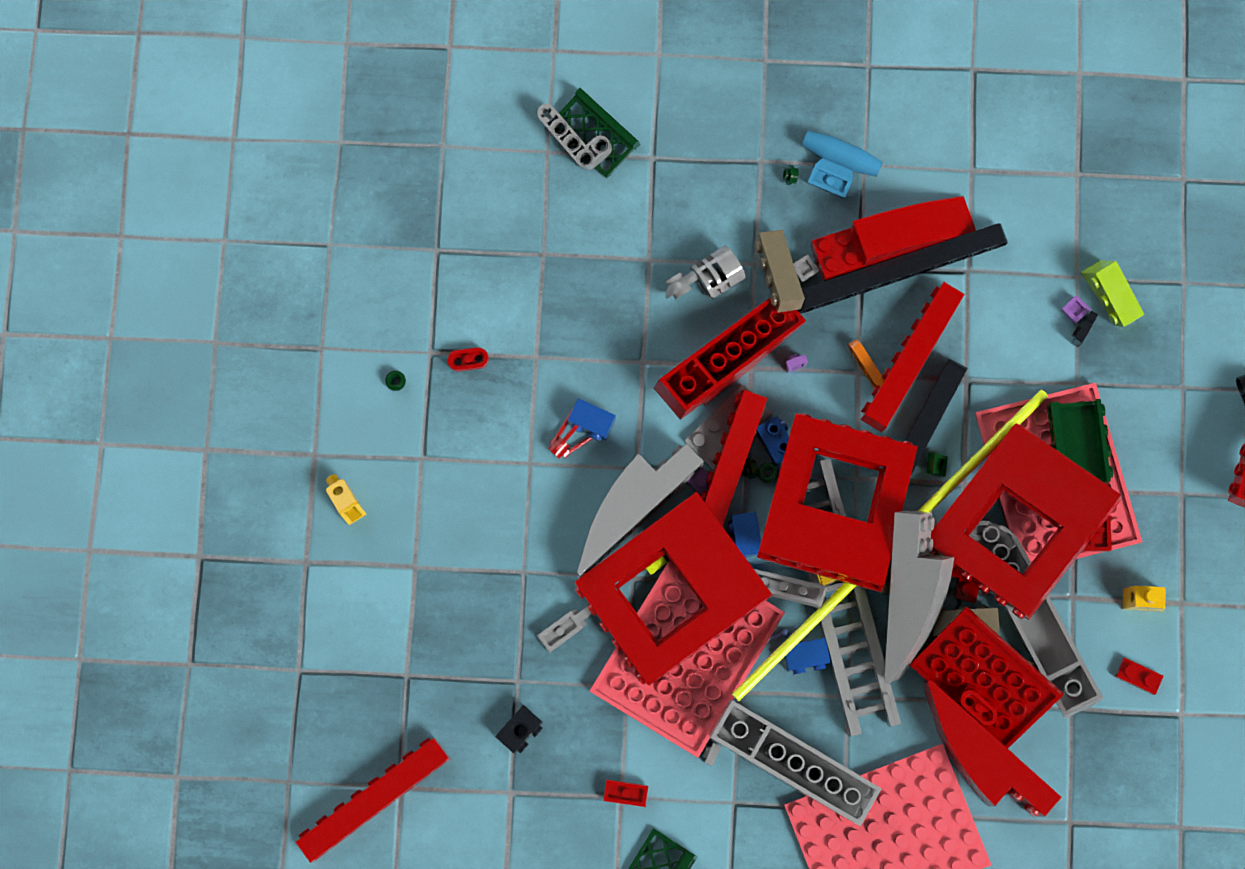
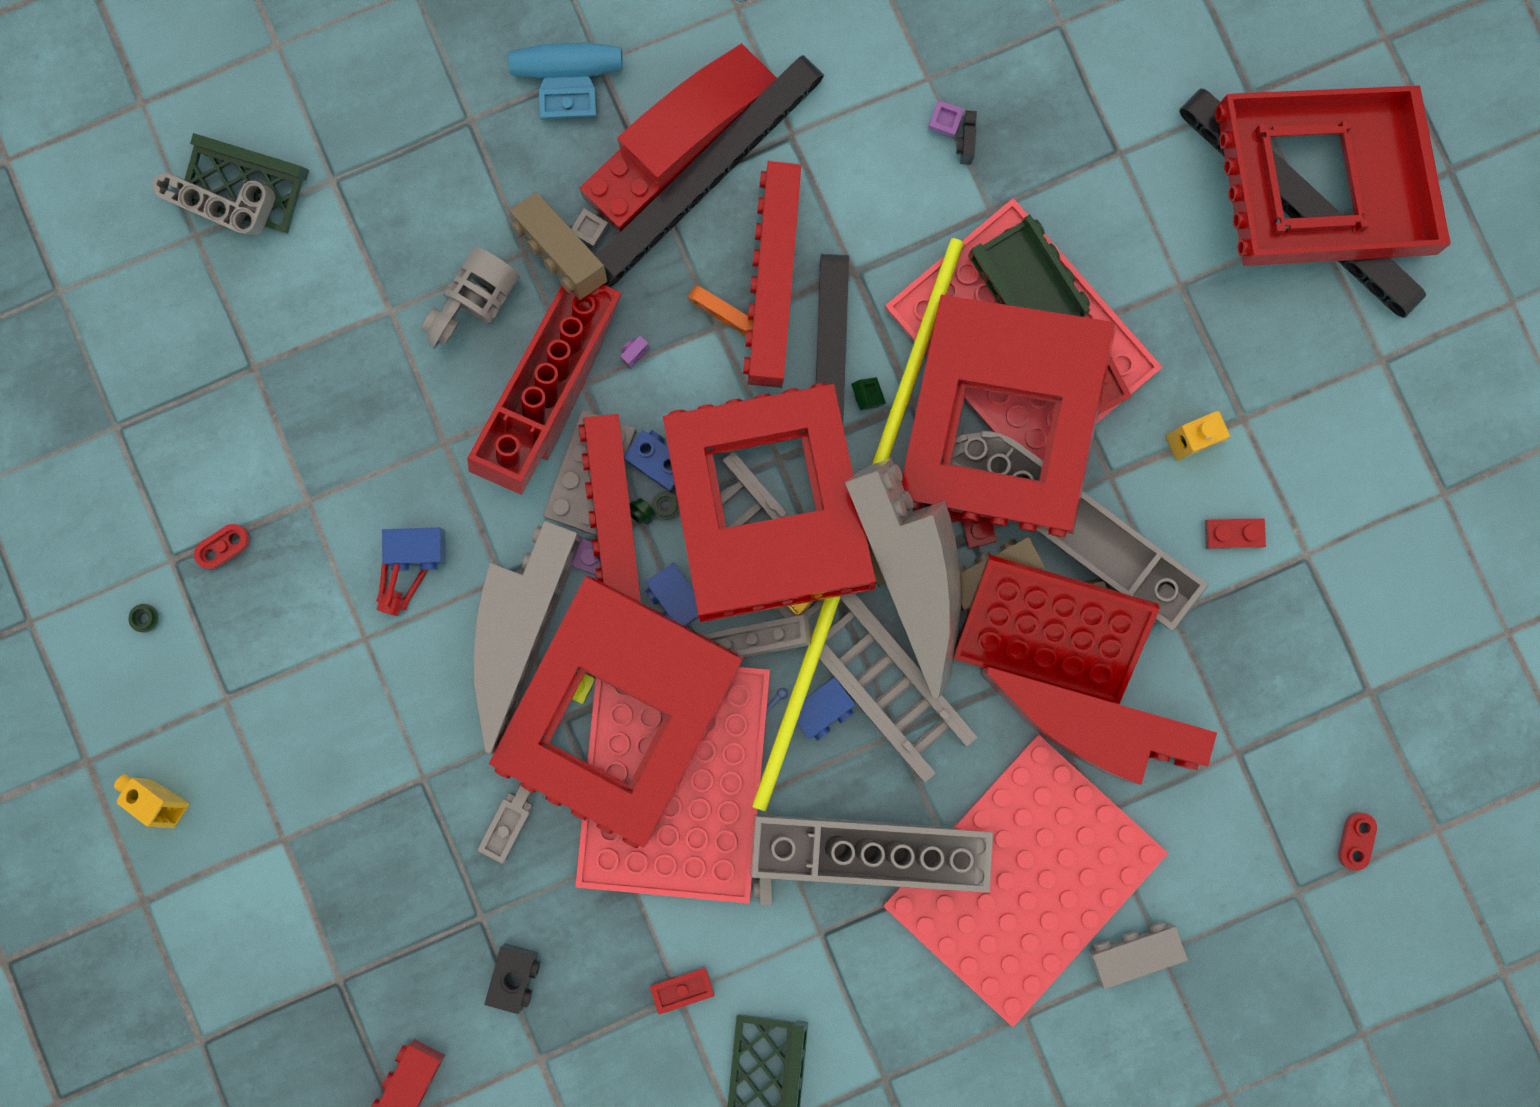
camera: 30 degrees left, 5 degrees up
dark green plate [783,165,799,185] -> none
red plate [958,690,998,727] -> none
lime wedge [1080,260,1145,327] -> none

